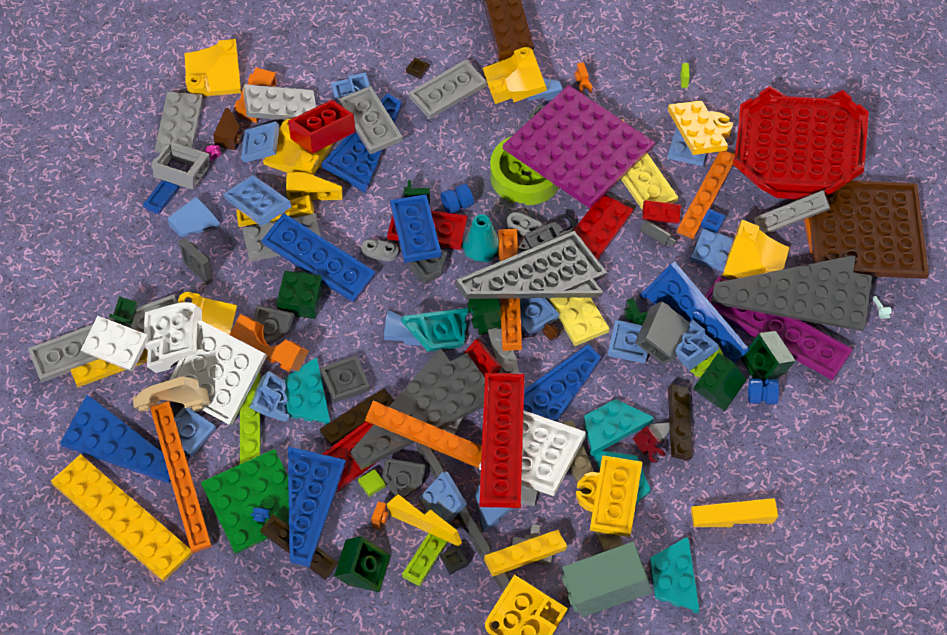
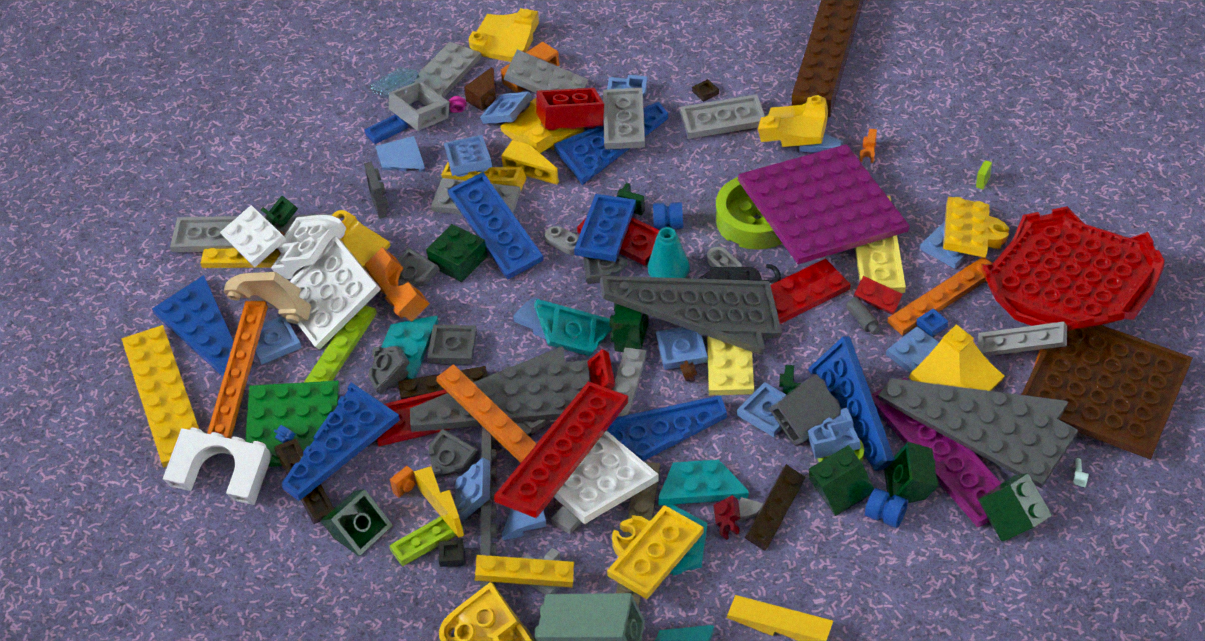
camera: 30 degrees right, 10 degrees down
medium blue slope [249,371,289,422] -> none
lime tile [358,469,386,497] -> none
orange plate [498,229,522,351] -> none
none -> white arch [163,428,272,505]
none -> dark grey plate [368,346,410,393]
none -> clear light blue plate [370,67,420,96]
none -> dark green slope [978,473,1052,541]

